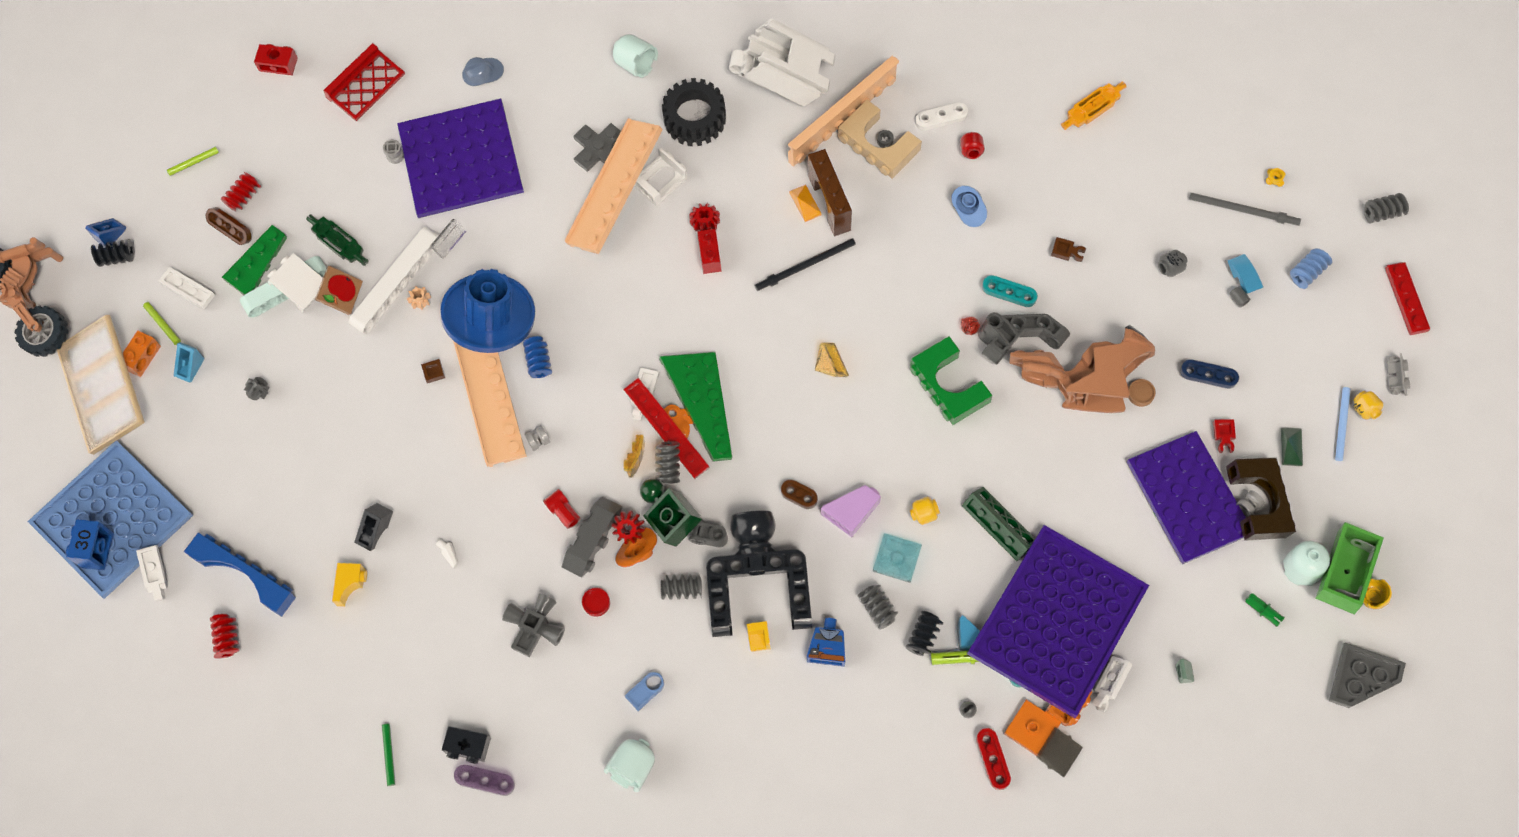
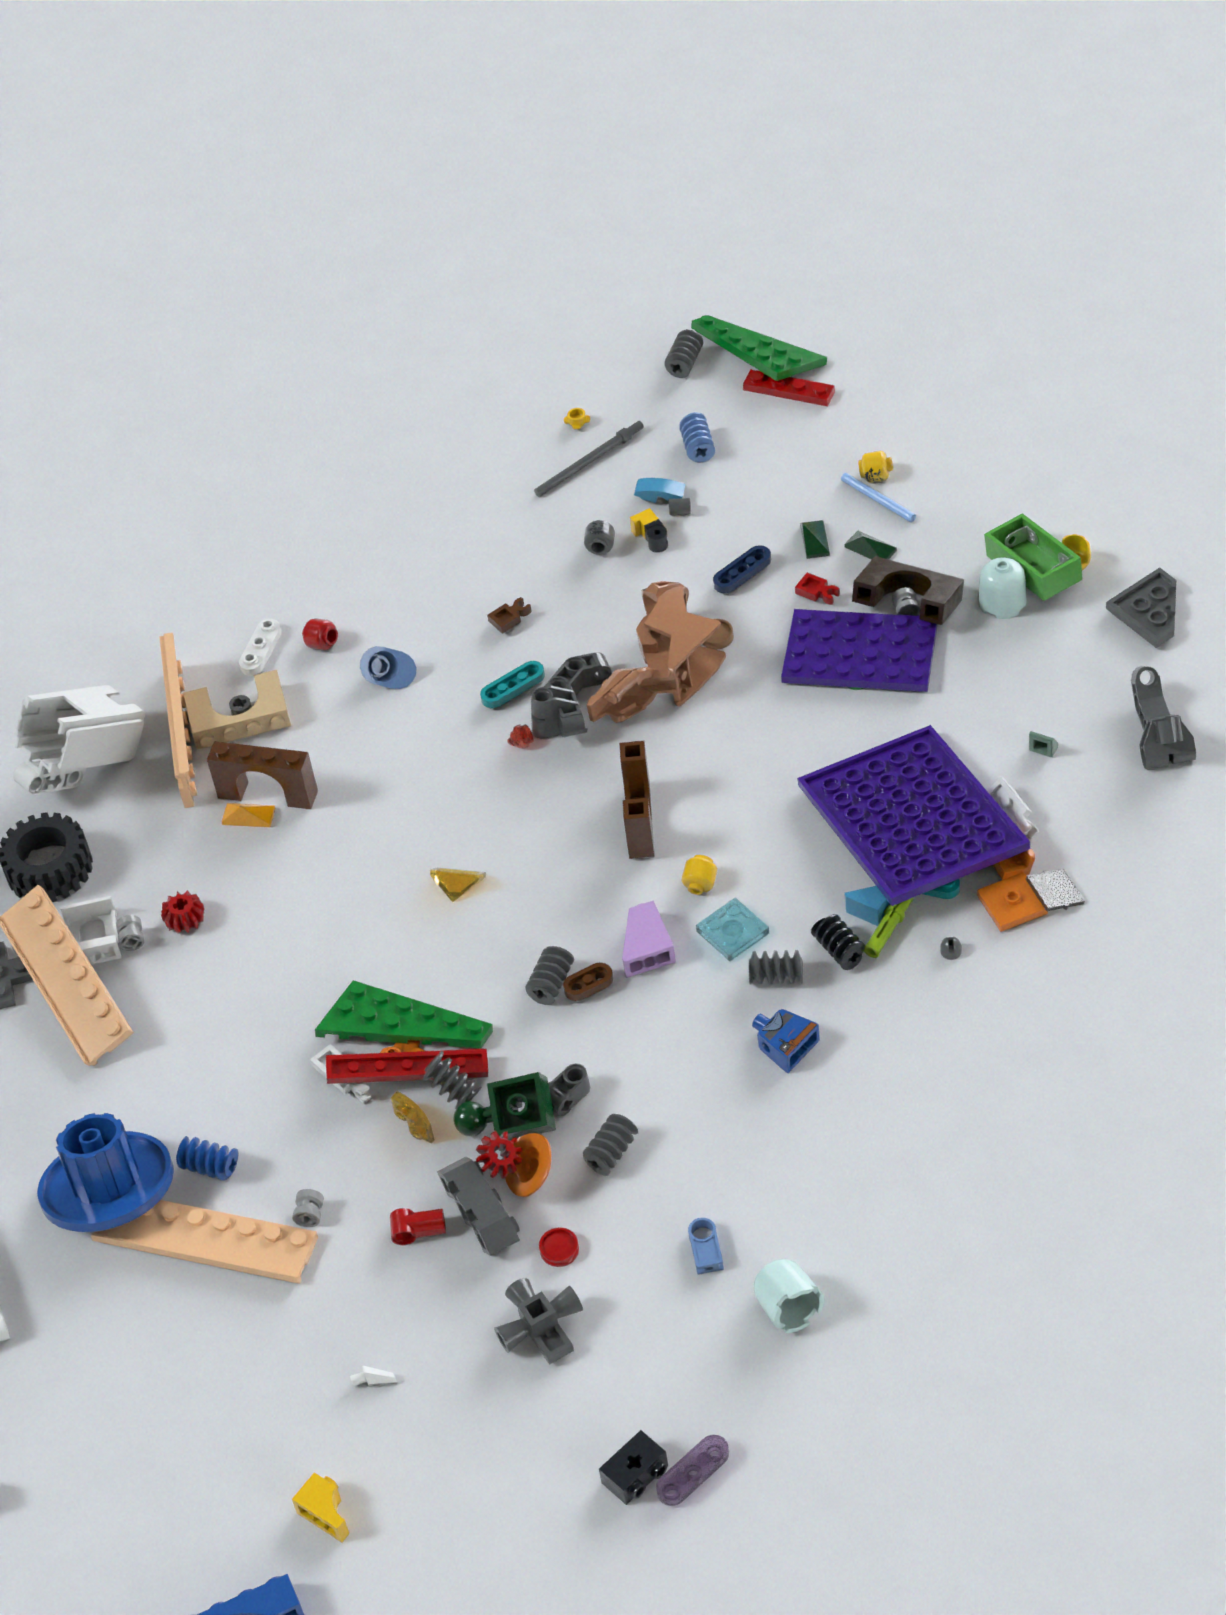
camera: 55 degrees left, 20 degrees down
black arch [354,503,393,551] -> none
green bar [382,724,395,786] -> none
light nougat gear [407,286,431,310] -> none
reddish brown plate [421,359,445,384] -> none
red brick [697,229,722,274] -> none
black piece [706,511,812,637] -> none
yellow panel [747,621,771,652] -> none
black bar [754,238,856,291] -> none
green arch [910,336,993,425] -> none
dark green fence [962,487,1035,561] -> none
red plate [976,728,1011,790] -> none
light orange piece [1061,81,1127,130] -> none
green axle [1245,593,1285,627] -> none
light grey hinge [1387,353,1410,396] -> none
none -> light grey wheel [116,915,144,951]
none -> dark grey piece [525,946,574,1005]
none -> reddish brown arch [619,740,655,859]
none -> leg [630,508,668,552]
none -> green wing [691,315,827,381]
none -> dark green slope [800,520,830,559]
none -> dark grey connector [1131,666,1196,769]

